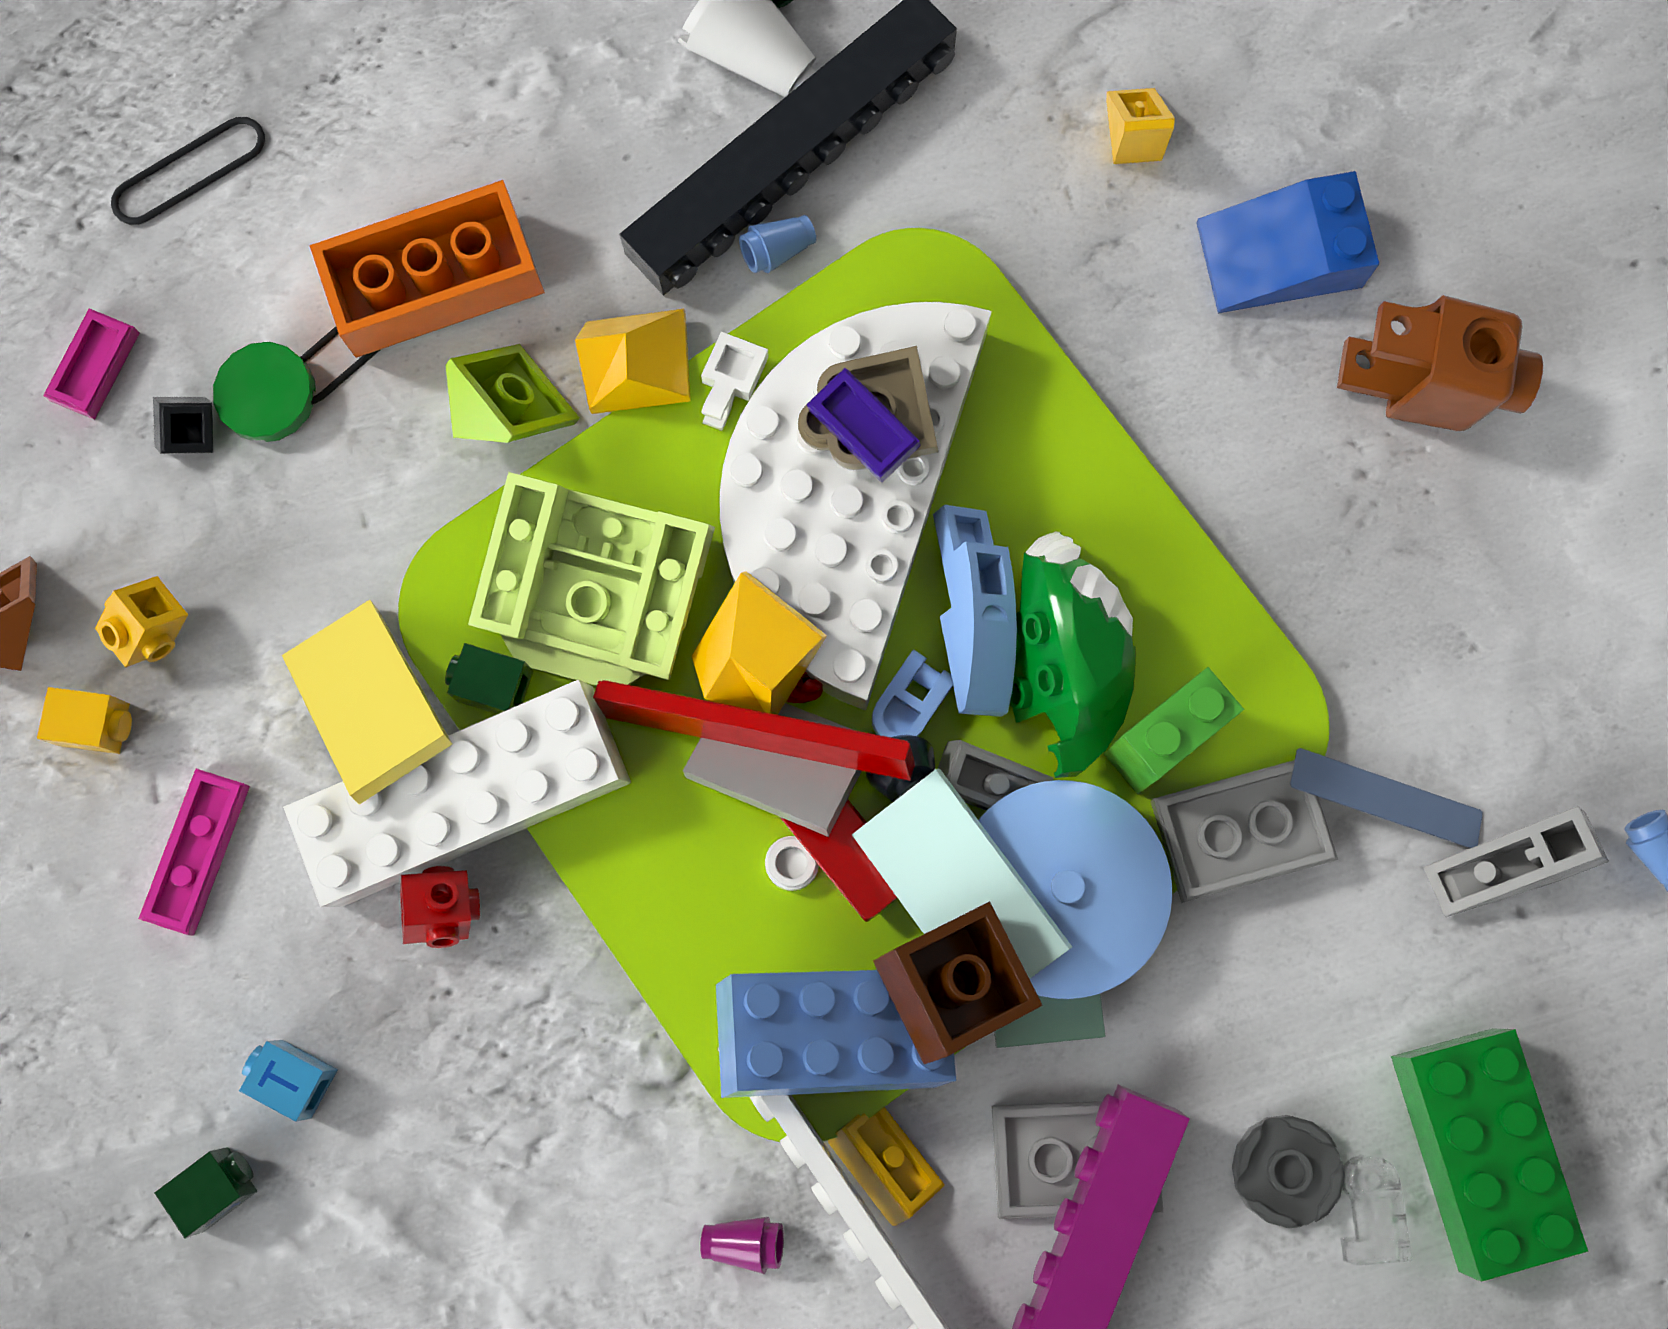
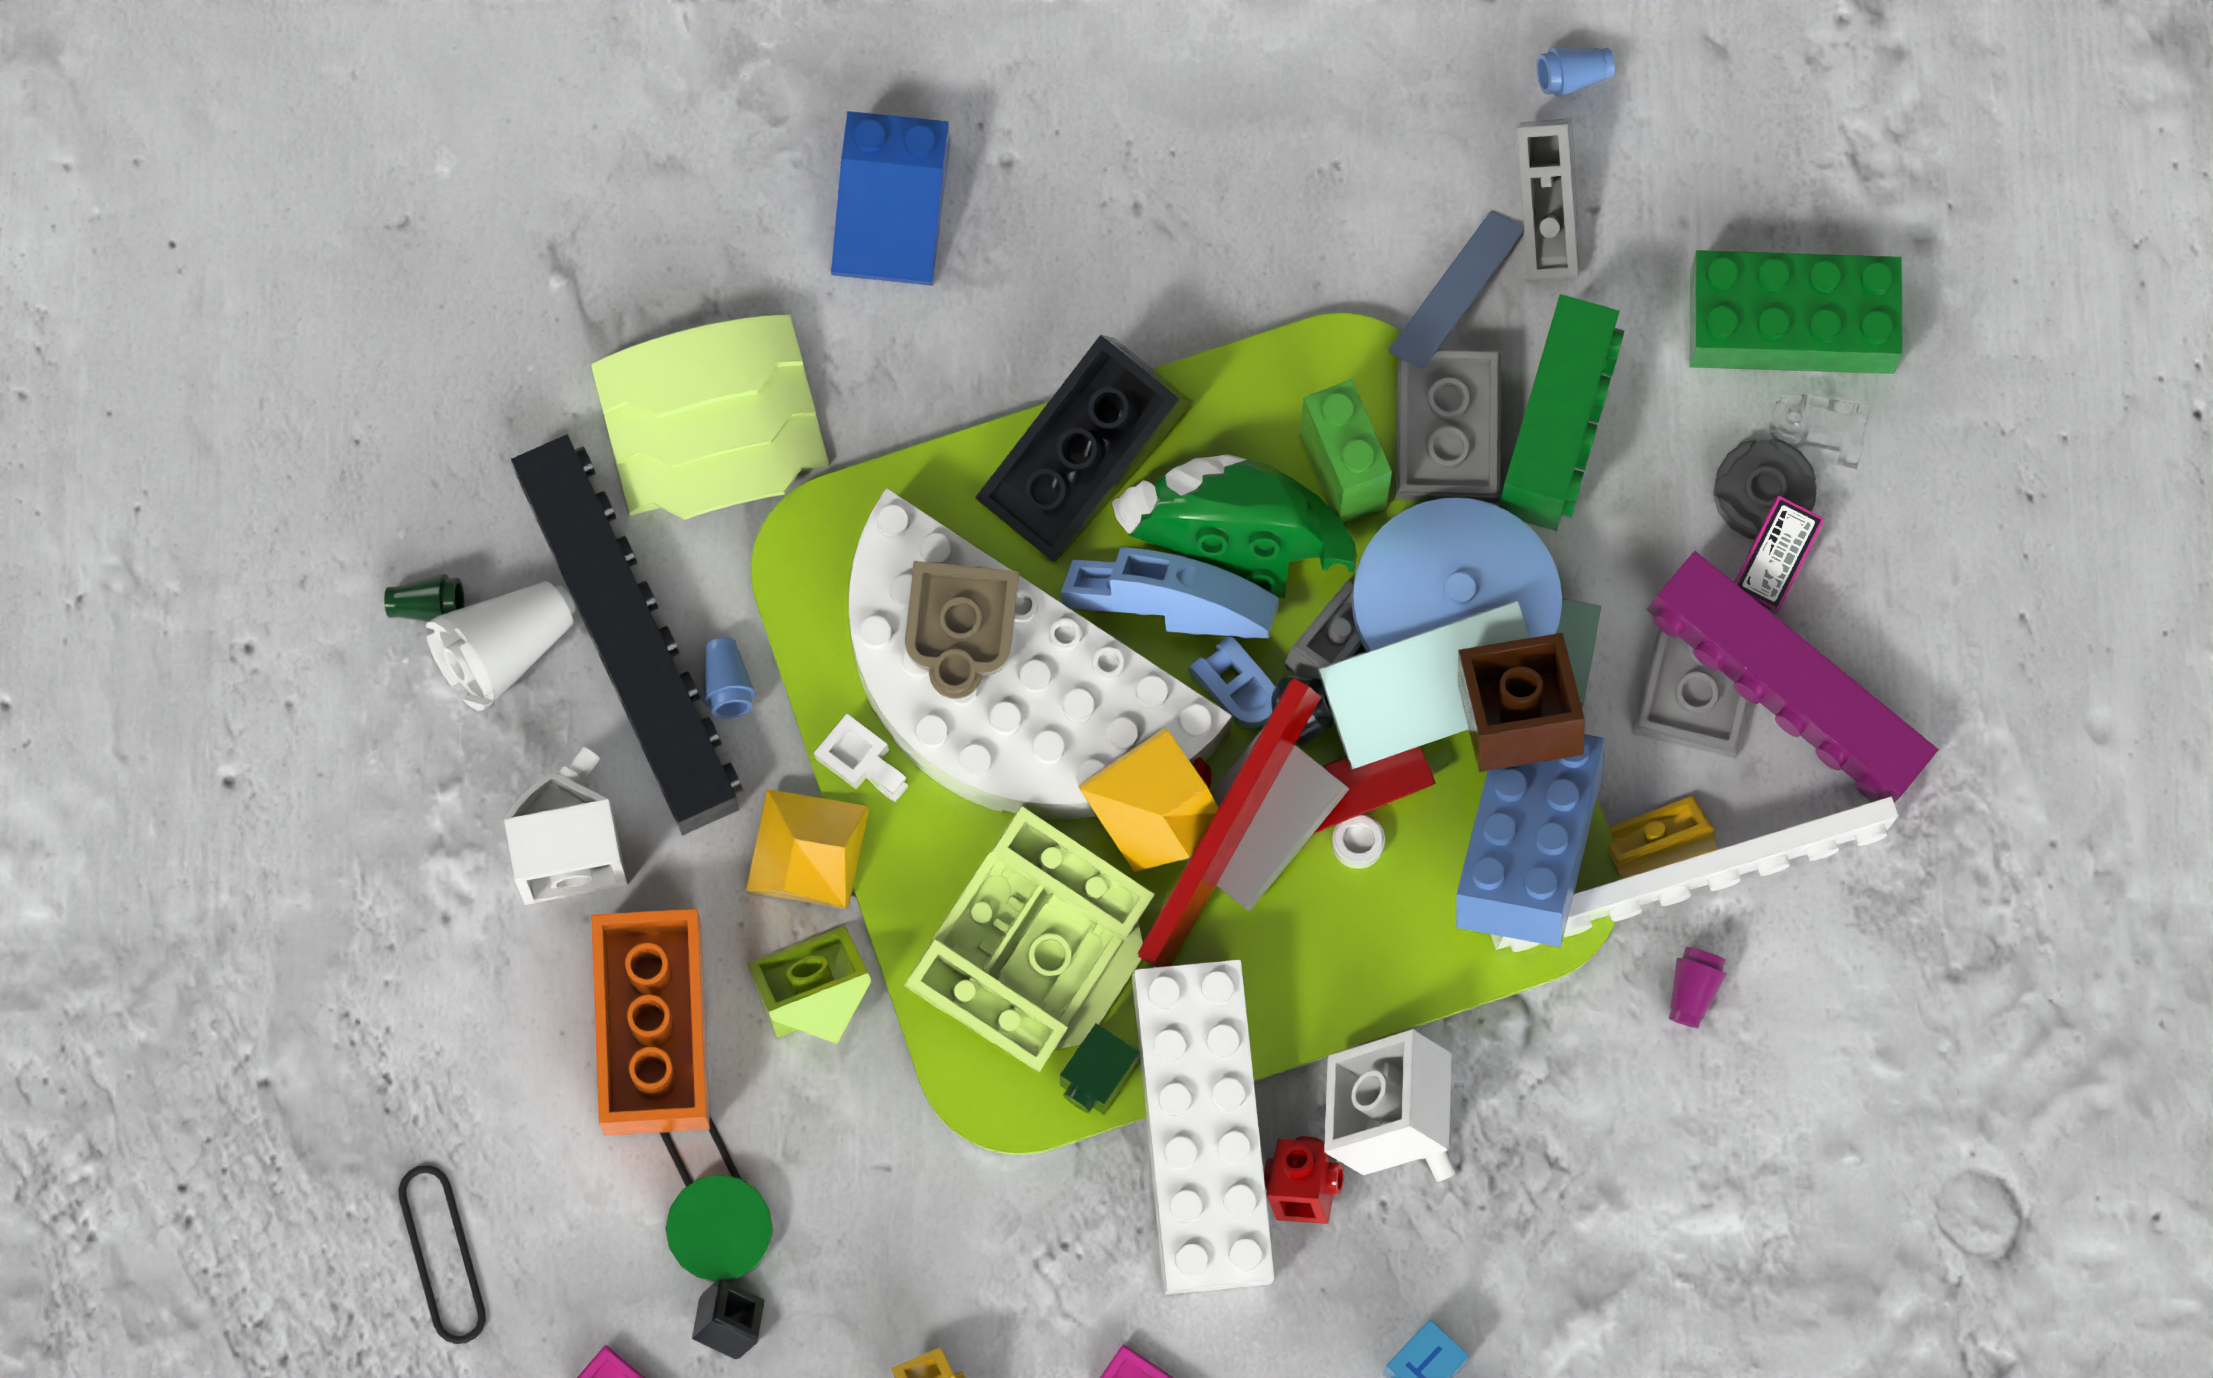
camera: 75 degrees left, 5 degrees down
light yellow tile [282,600,452,805] -> none
dark purple tile [806,368,921,483] -> none
yellow slope [1106,88,1175,164] -> none
dark orange piece [1337,295,1543,431] -> none
none -> white piece [504,747,628,905]
none -> yellowish green slope [591,314,829,520]
none -> black slope [975,335,1193,562]
none -> white piece [1324,1029,1455,1182]
none -> green brick [1499,294,1625,531]
none -> tile [1734,496,1825,612]

